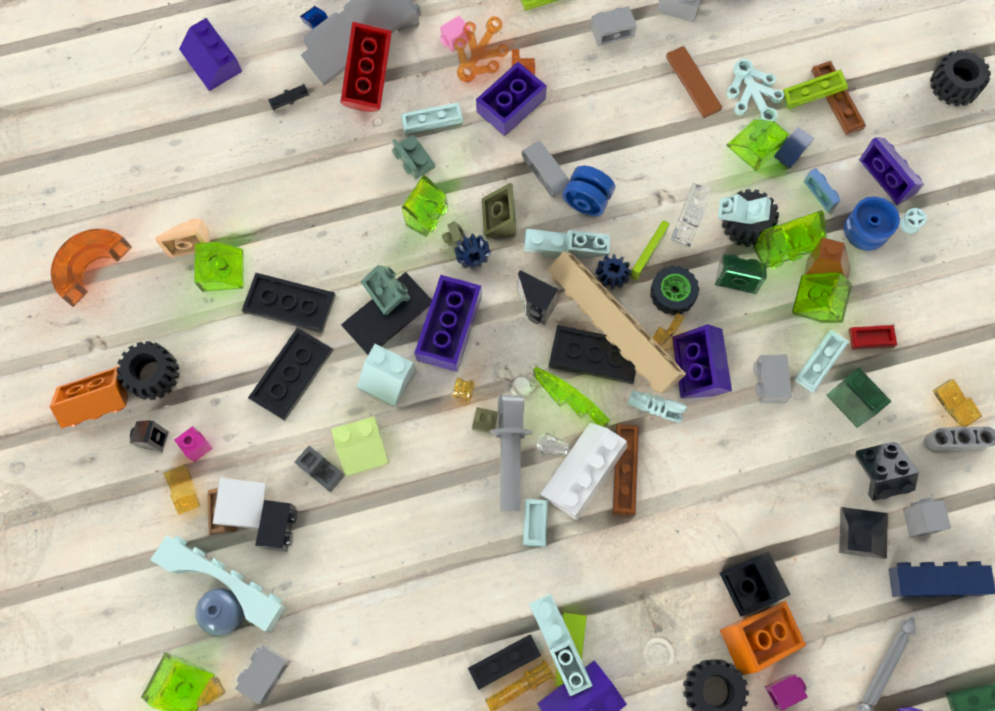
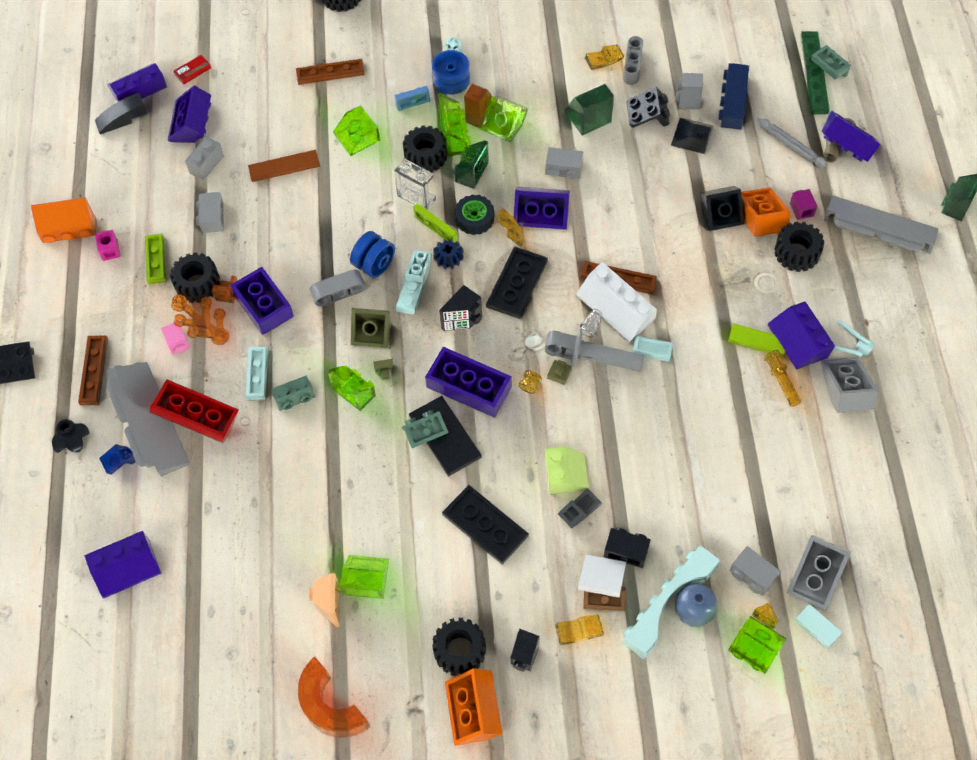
camera: 80 degrees left, 10 degrees down
dark pink brick [174,426,213,462] -> none
black tile [242,273,336,333] -> none
black pin [268,83,309,111] -> none
light aqua slope [357,344,416,407] -> none
dark blue gear [454,233,491,270] -> none
black tile [468,634,541,690] -> none
light aqua slope [529,593,592,696] -> none
clear neon green slope [533,366,610,427] -> none
tan brick [547,251,686,393] -> none
light aqua hinge [628,390,687,423] -> none
light aqua slope [718,194,771,224] -> none
light aqua plant [726,59,784,126] -> none
dark blue slope [774,127,815,168] -> none
lime tile [782,69,848,109] -> none
light aqua tile [794,330,849,393] -> none
red tile [848,325,897,350] -> none
dark purple slope [859,137,925,206] -> none
none -> black tyre [170,253,220,303]

